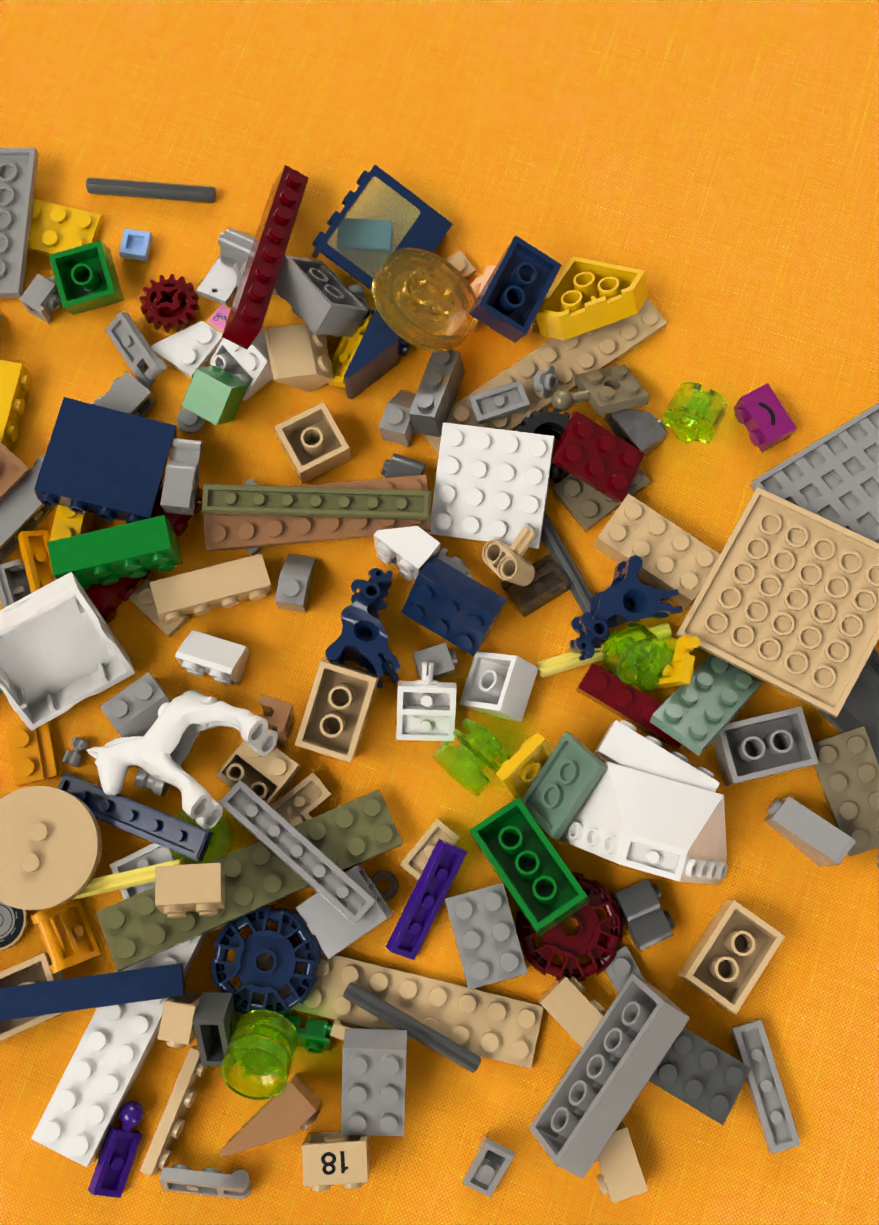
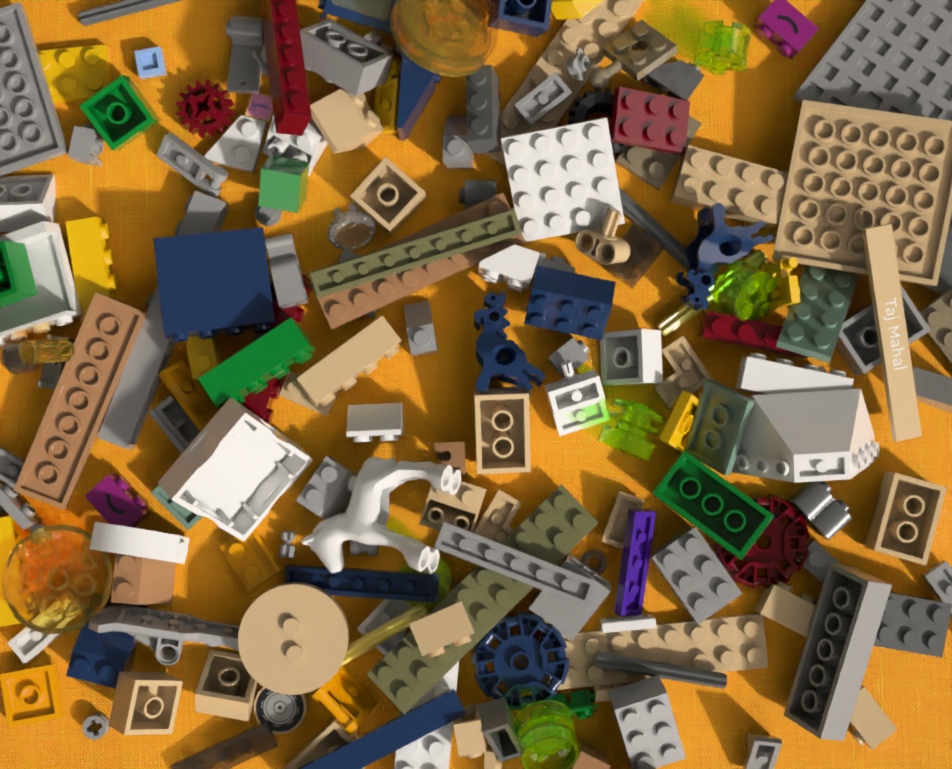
camera: 15 degrees left, 10 degrees up
none -> clear hair [328,203,376,250]
none -> white tile [599,614,656,633]
none -> tan plate [653,336,712,409]
none -> tan tile [862,224,922,442]

